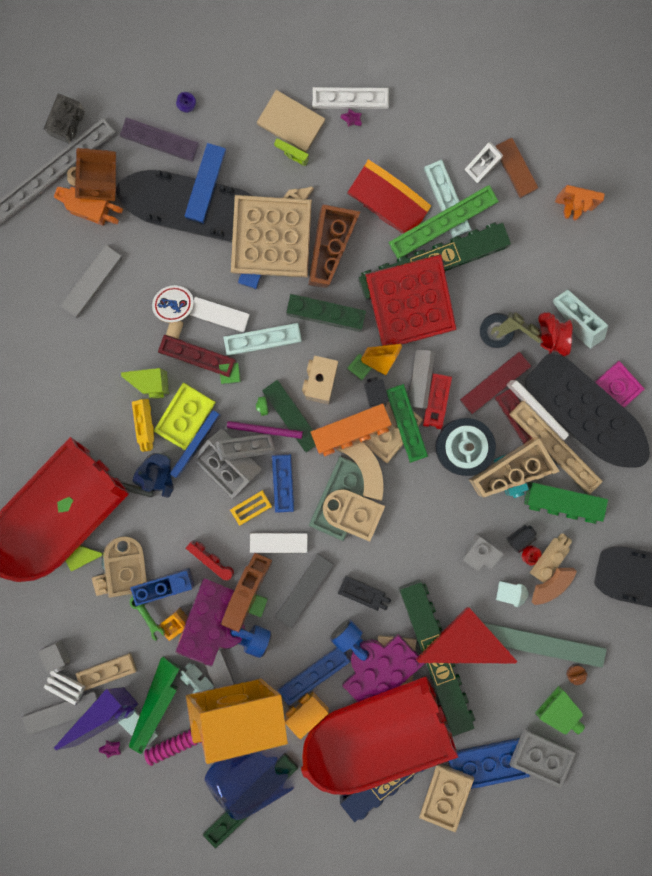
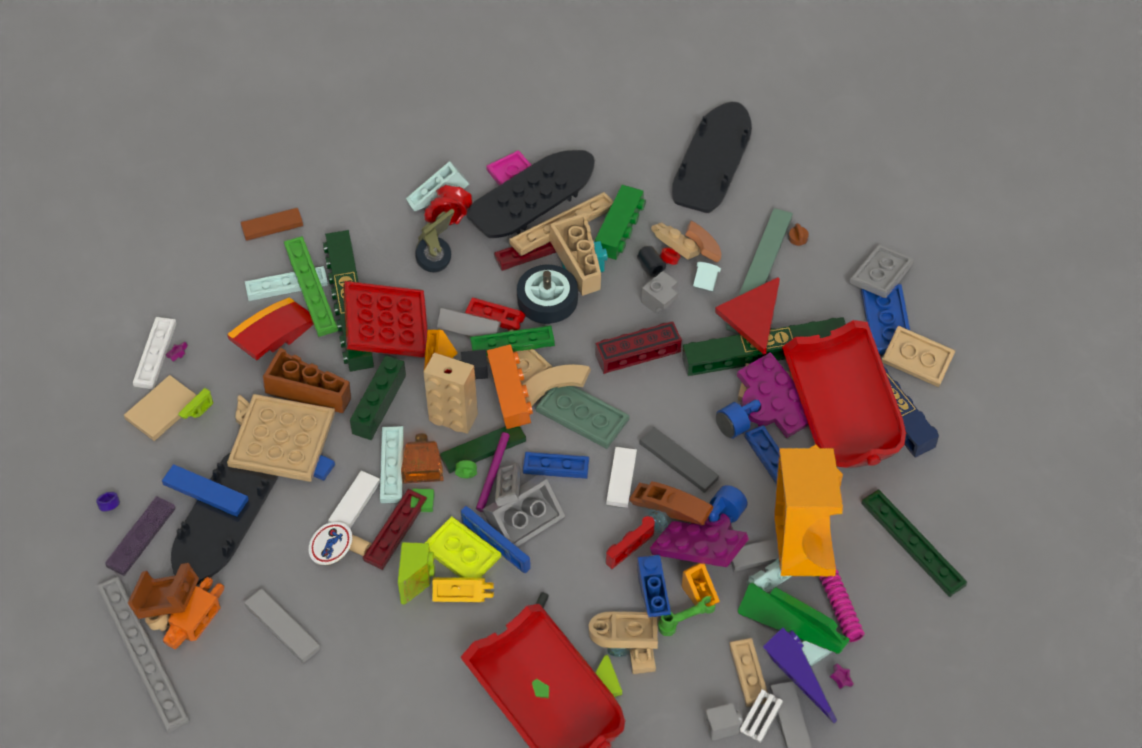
camera: 80 degrees left, 35 degrees down
clear smoke brick [43,93,85,144] -> none
dark blue piece [132,453,174,498] -> none
clear blue piece [204,751,294,820] -> none
yellow tile [230,490,272,526] -> none
tan tile [323,489,385,542] -> none
black hinge [338,575,391,611] -> none
dark red tile [460,352,531,415] -> none
white slope [464,142,503,183] -> none
white tile [507,380,569,440] -> none
bright green torso [535,686,585,735] -> none
orange piece [555,185,605,221] -> none
none -> clear orange torso [401,433,444,484]
none -> dark red brick [595,321,682,374]
none -> clear light blue tile [648,510,668,533]

